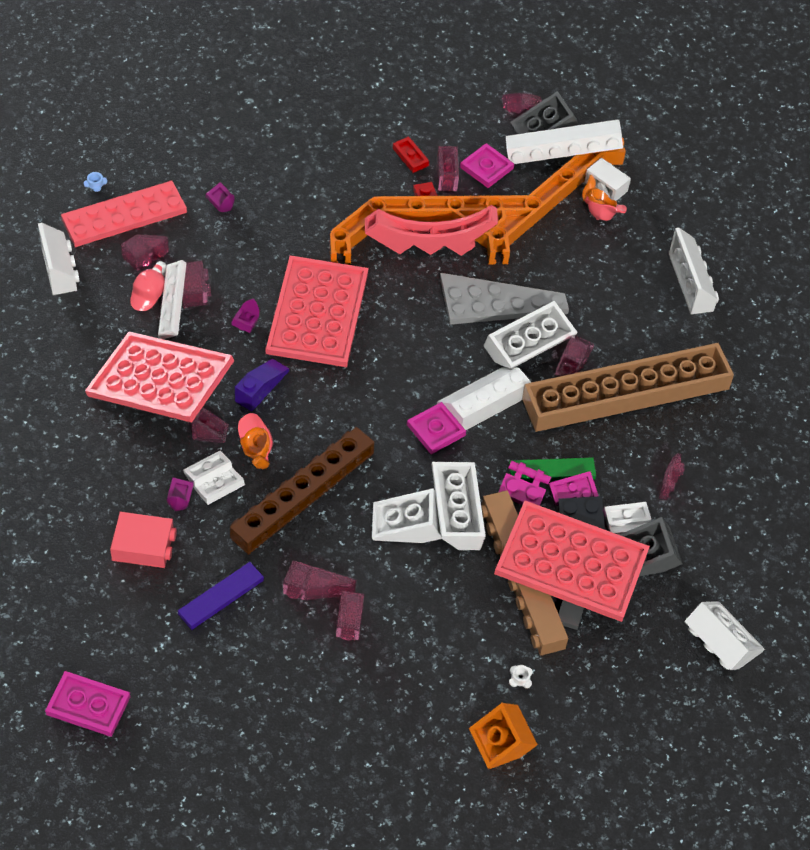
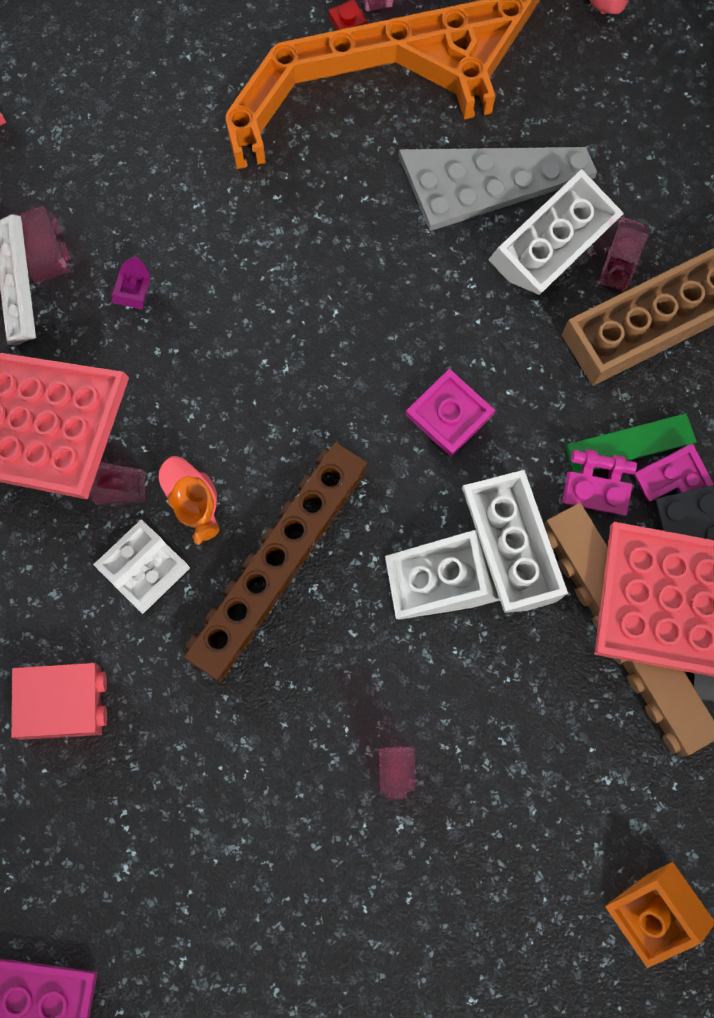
camera: 10 degrees left, 20 degrees up
magenta plate [167,478,194,511] -> none
dark purple tile [178,562,264,630] -> none
magenta plate [205,182,235,212] -> none
dark purple slope [235,359,289,412] -> none
coral plate [266,256,369,367] -> none
clear pink slope [283,560,356,600] -> none
coral arch [365,205,498,256] -> none
white slope [437,367,531,430] -> none
white plate [509,665,533,688] -> none

